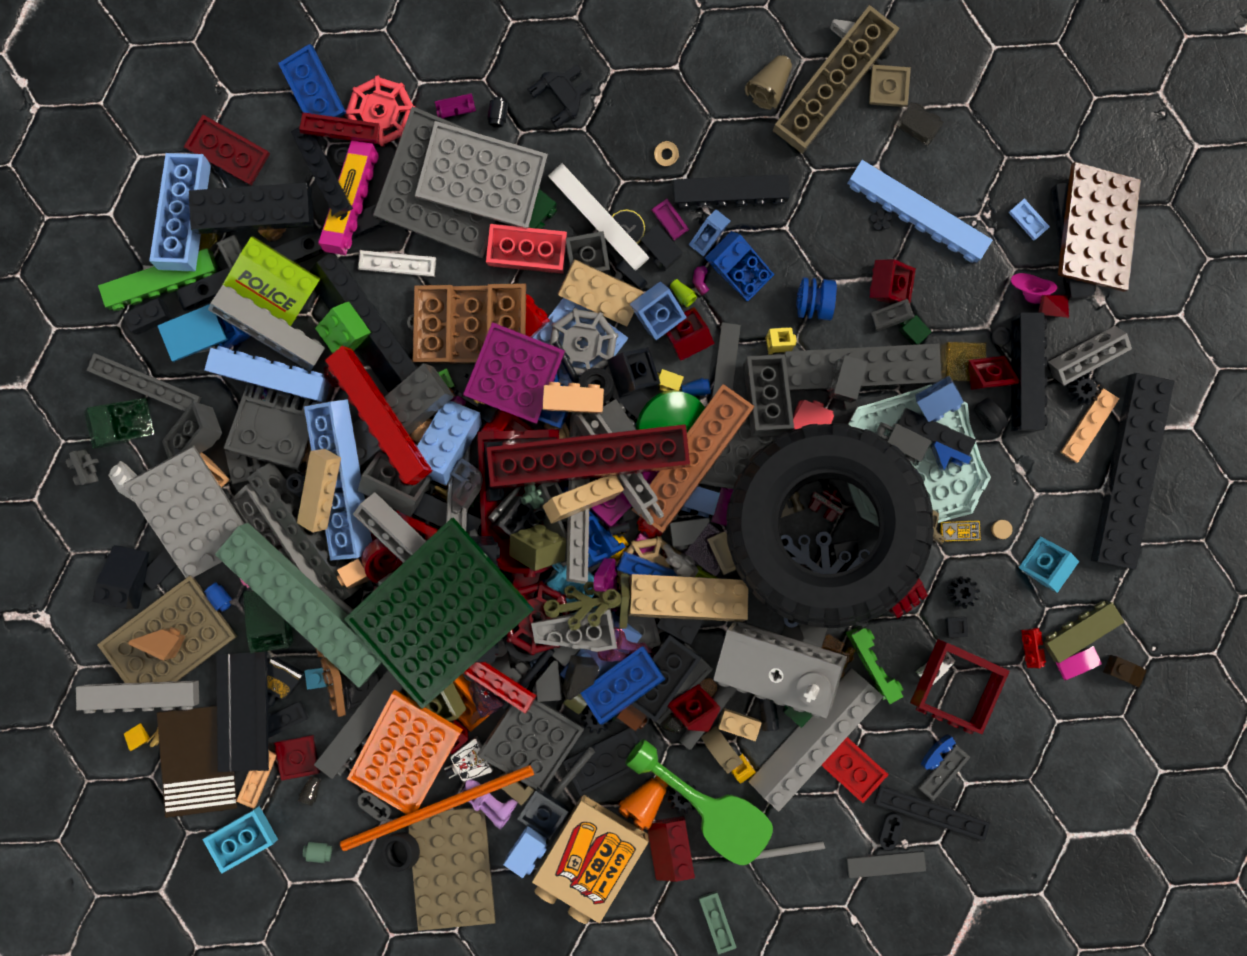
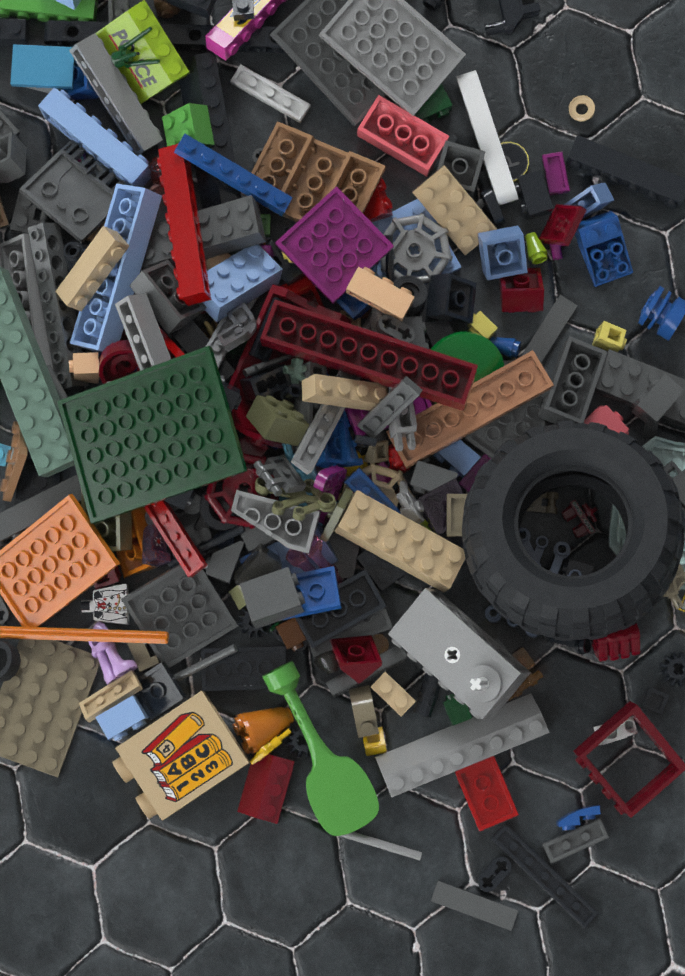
camera: 25 degrees right, 5 degrees down
sand green plate [699,891,737,955] -> none
bright green piece [846,625,903,704] -> none
none -> tan plate [79,670,143,723]
none -> dark green plant [111,27,160,68]
none -> blue plate [174,133,293,216]
none -> dark grey brick [240,567,306,629]
none -> yellow hand [250,728,291,765]
none -> dark grey plate [253,455,306,496]
none -> dark grey plate [357,376,422,438]
none -> dark tan slope [364,440,389,463]
none -> dark grey beam [376,315,415,343]
none -> dark red tile [539,204,586,246]

